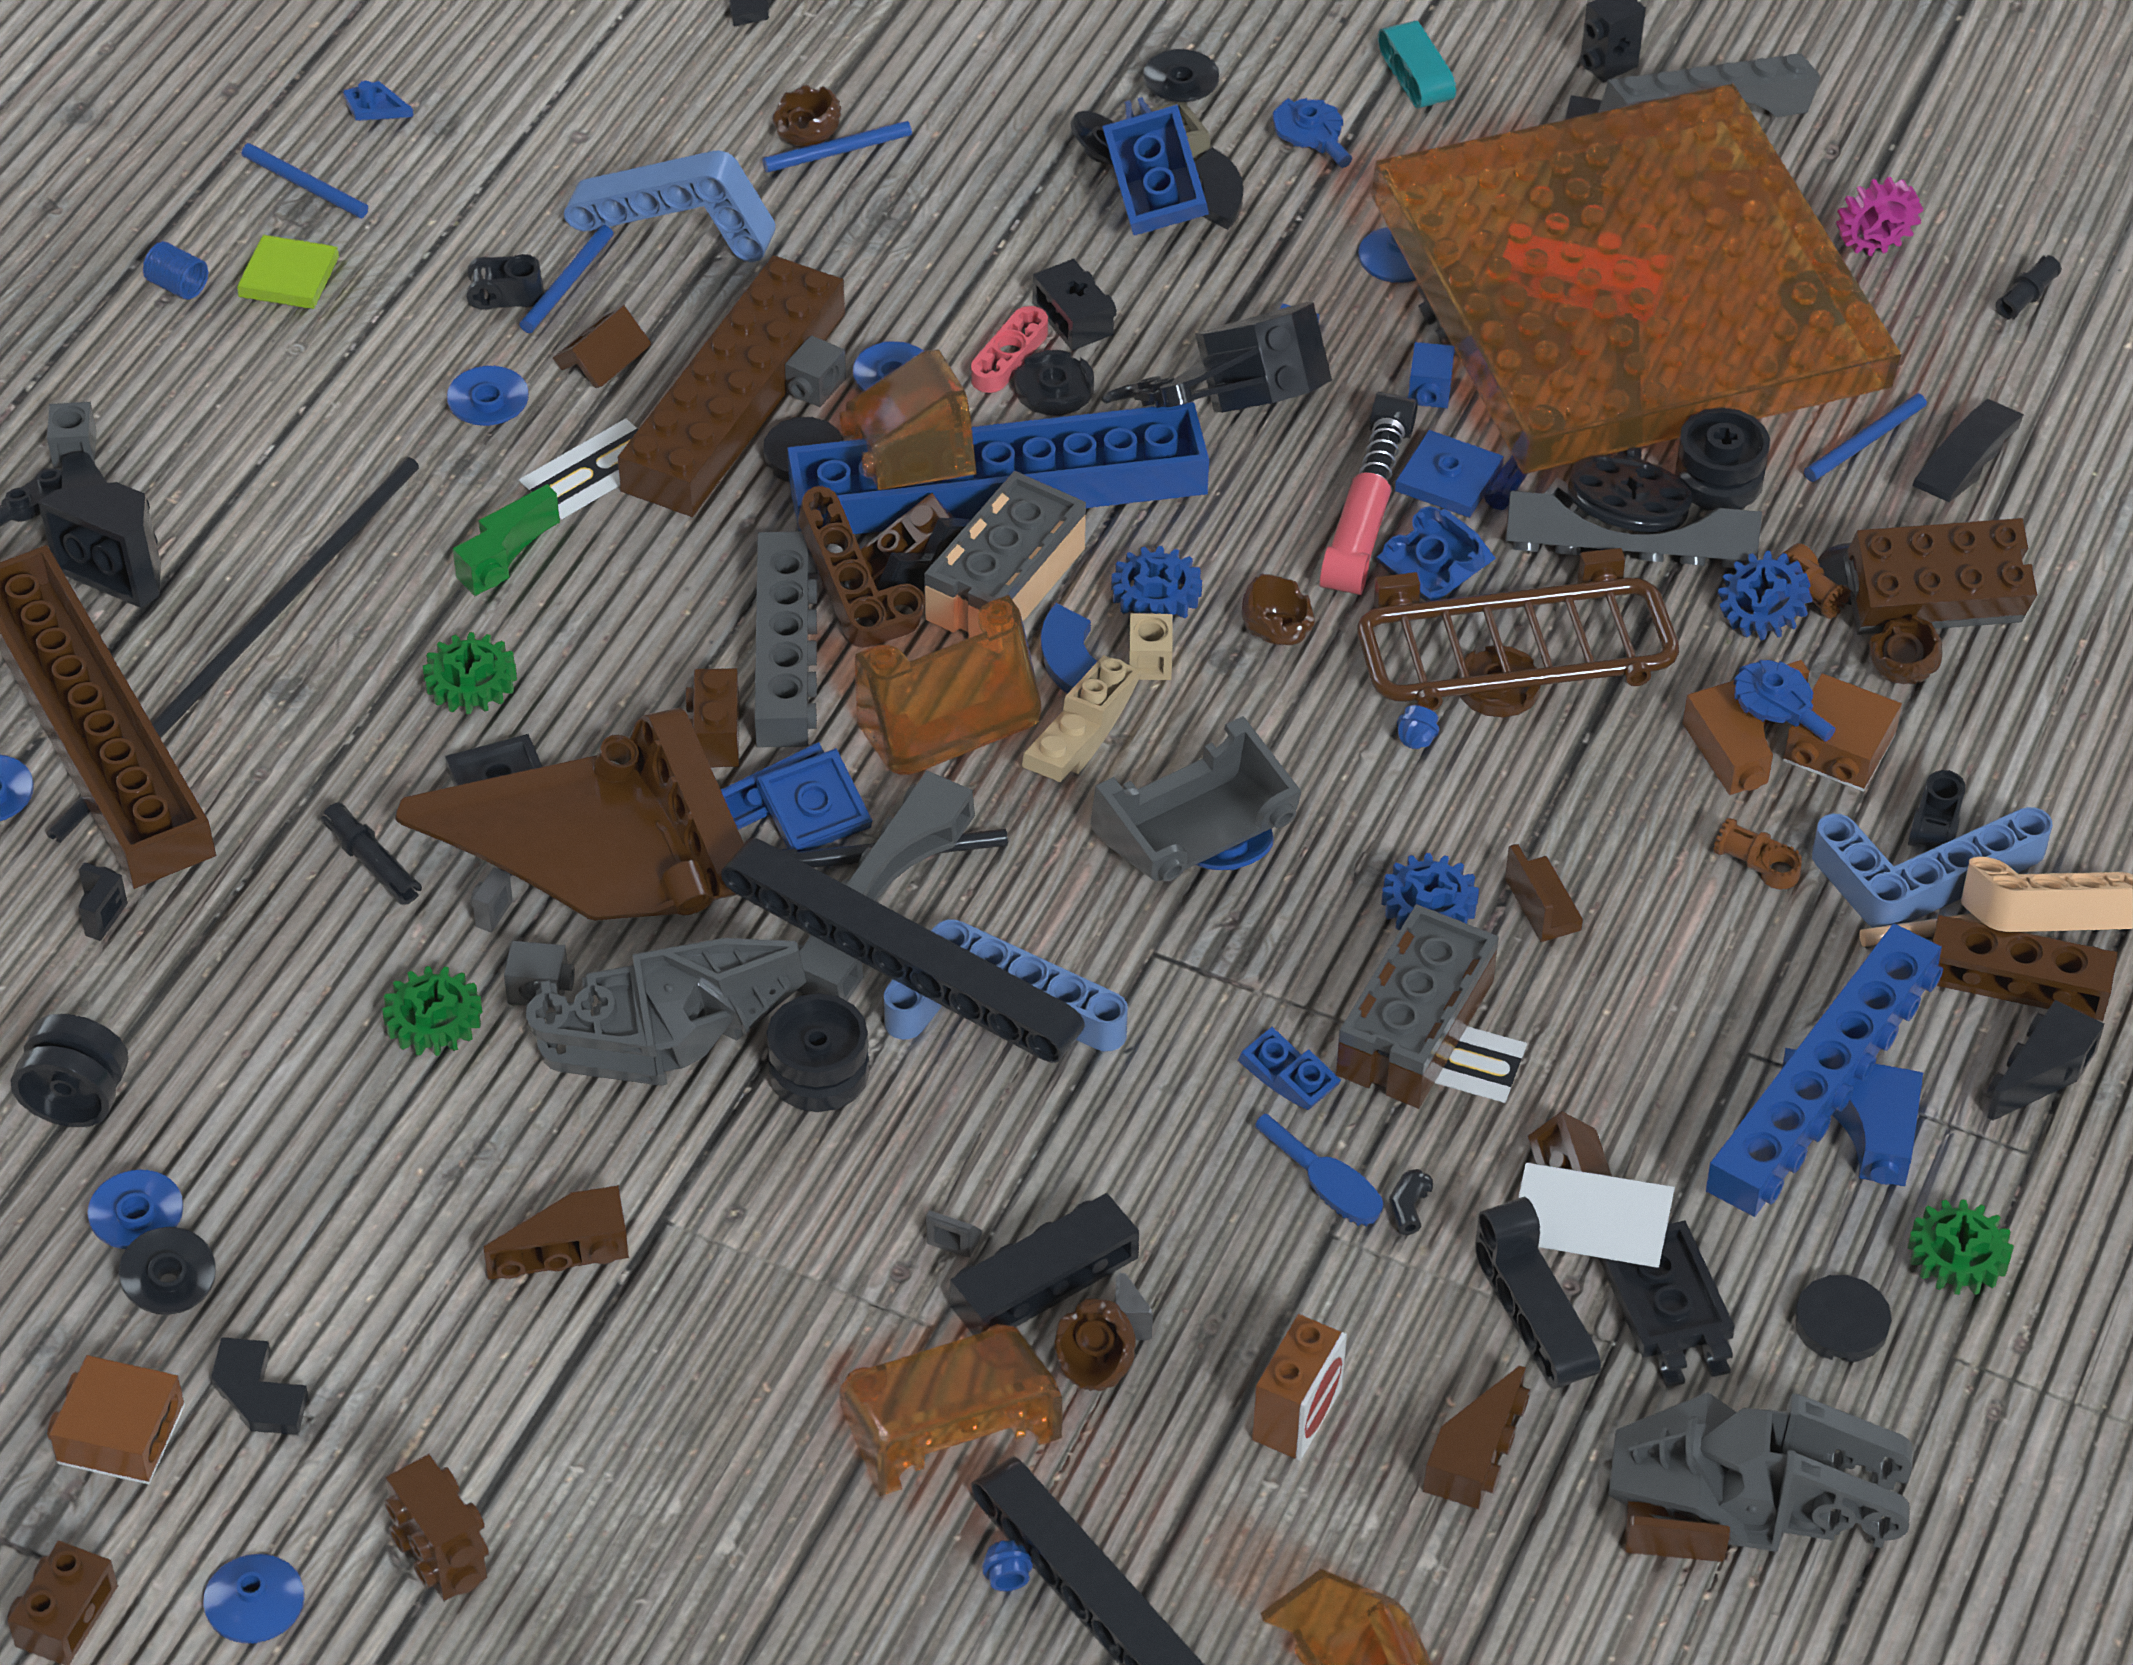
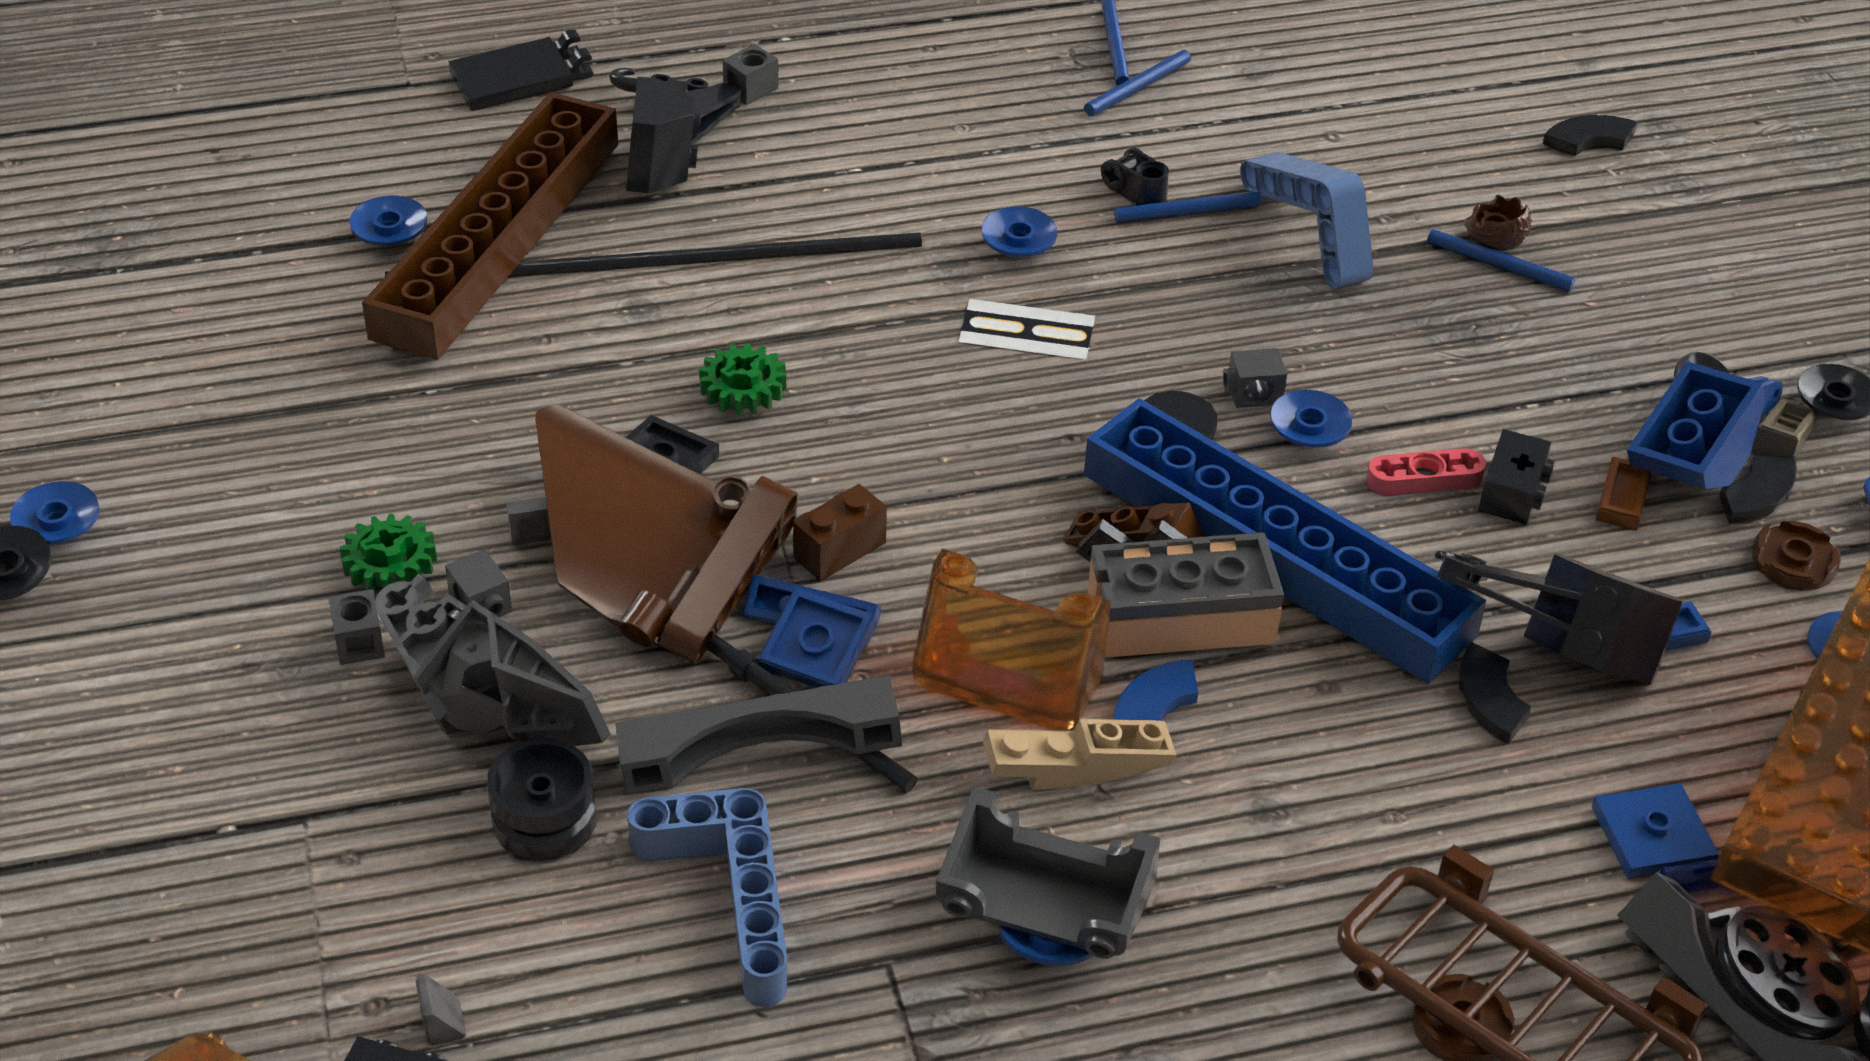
camera: 50 degrees right, 5 degrees down
black wheel [10,1014,129,1128] -> none
black bracket [78,863,128,941] -> none
blue piece [143,241,208,300] -> none
lime tile [237,235,339,309] -> none
black pin [321,802,422,905] -> none
blue piece [343,81,413,121] -> none
green slope [452,484,560,596] -> none
reddish brown slope [483,1185,629,1280] -> none
reddish brown panel [552,305,651,388] -> none
reddish brown brick [618,255,845,518] -> none
black beam [721,838,1085,1063] -> none
dark grey brick [755,531,817,748] -> none
reddish brown beam [798,486,925,648] -> none
clear orange windscreen [839,349,976,490] -> none
black tile [1015,350,1094,415] -> none
blue gear [1111,545,1202,618] -> none
tan brick [1129,613,1173,680] -> none
reddish brown hair [1241,573,1315,645] -> none
coral piece [1320,391,1418,595] -> none
blue slope [1375,506,1496,602] -> none
blue plate [1396,705,1439,749] -> none
blue brick [1408,342,1455,408] -> none
none -> dark grey brick [328,589,385,665]
none -> blue bar [1084,49,1191,116]
none -> black tile [1459,641,1531,744]
none -> dark orange tile [1595,457,1652,531]
none -> reddish brown tile [1752,521,1841,591]

